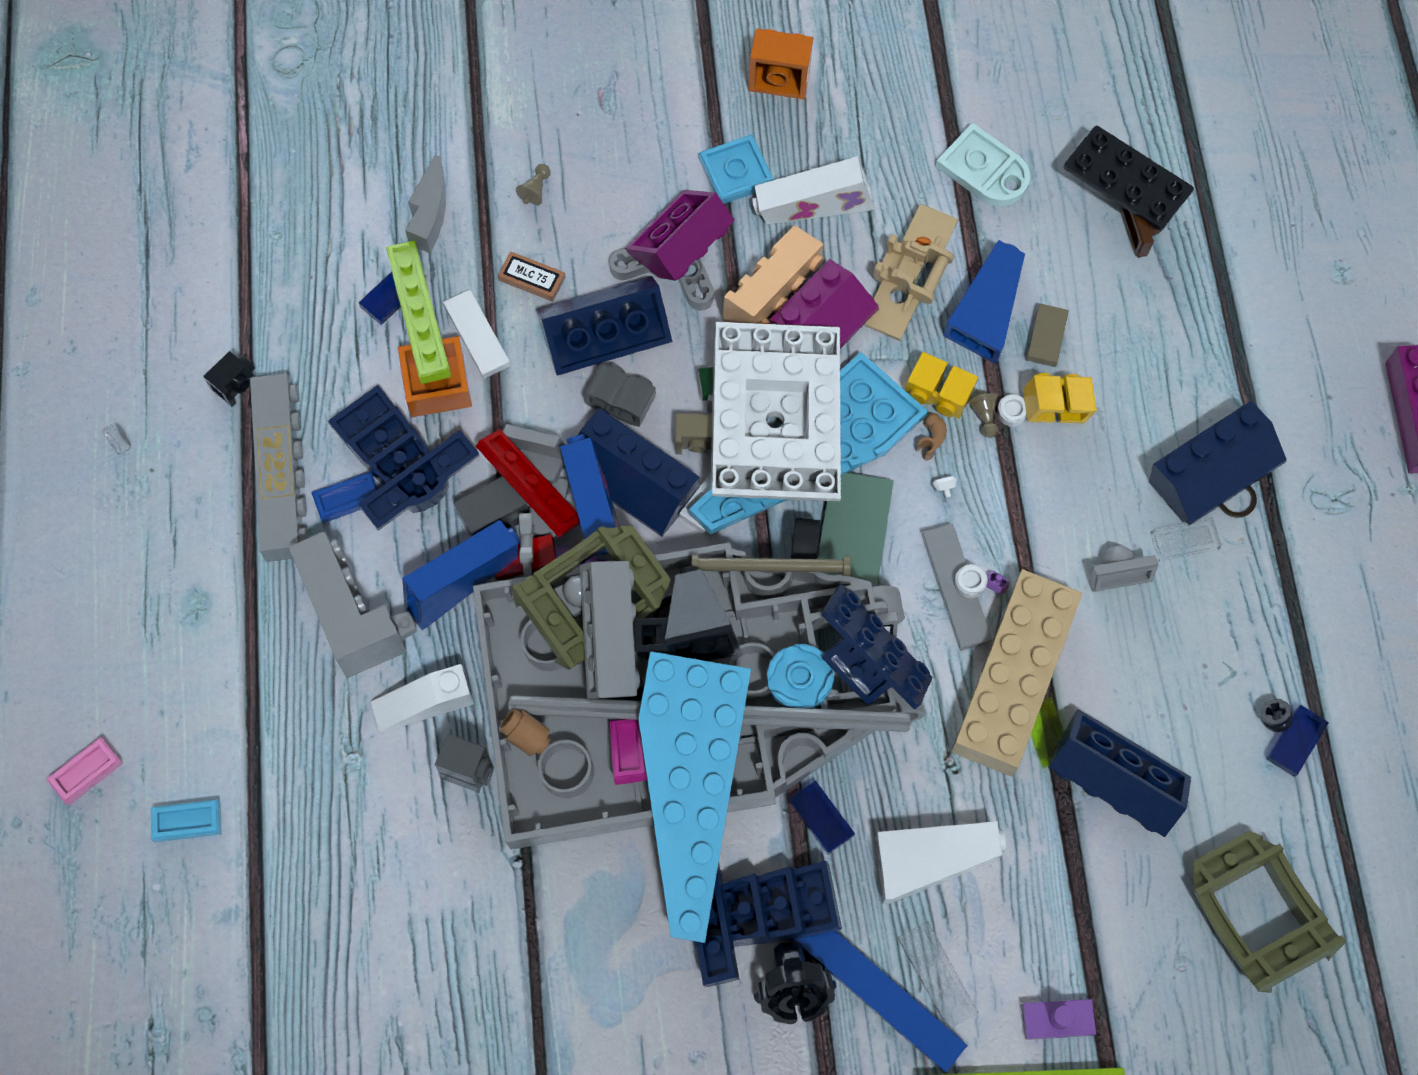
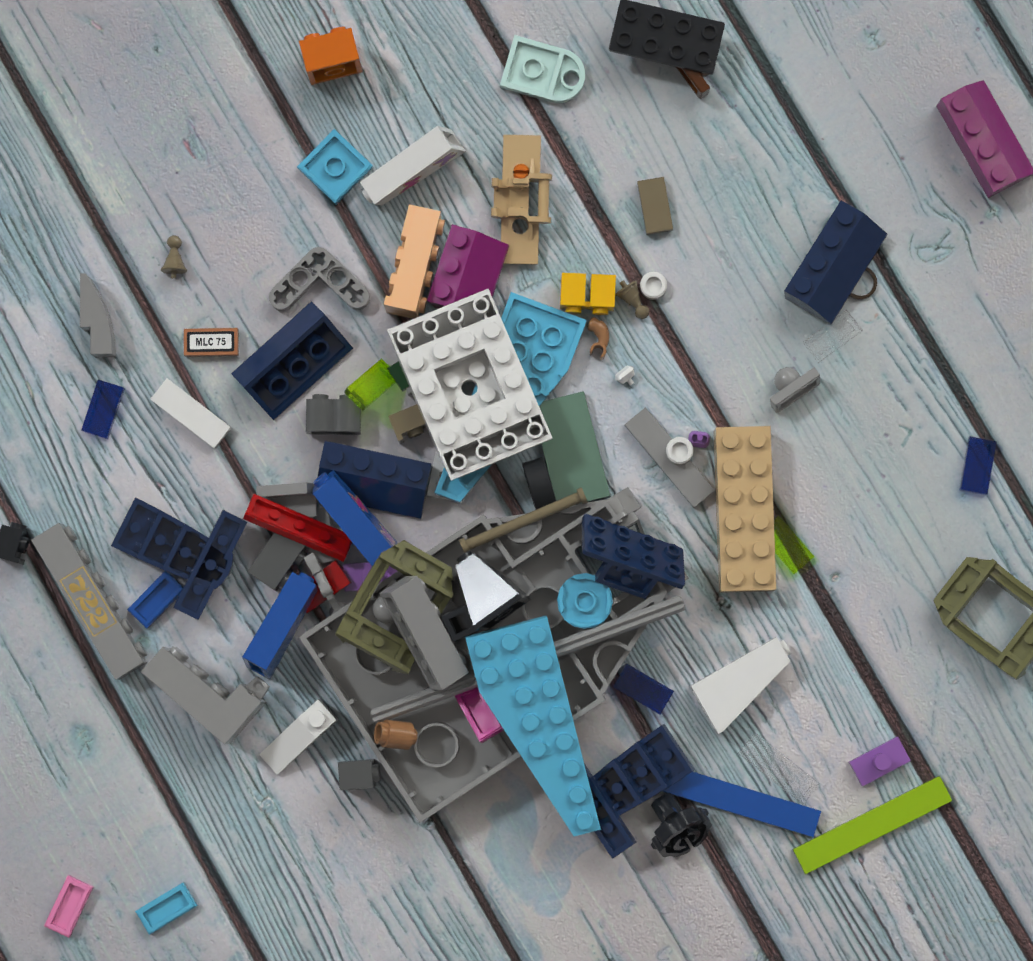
camera: 20 degrees left, 15 degrees up
lime tile [386,240,452,384] -> none
orange brick [398,336,472,418] -> none
magenta slope [625,190,735,281] -> none
blue slope [943,240,1025,364] -> none
yellow piece [1023,373,1097,424] -> none
dark blue slope [1049,709,1192,837] -> none
black bush [1261,699,1294,732] -> none
none -> clear neon green tile [344,359,396,411]

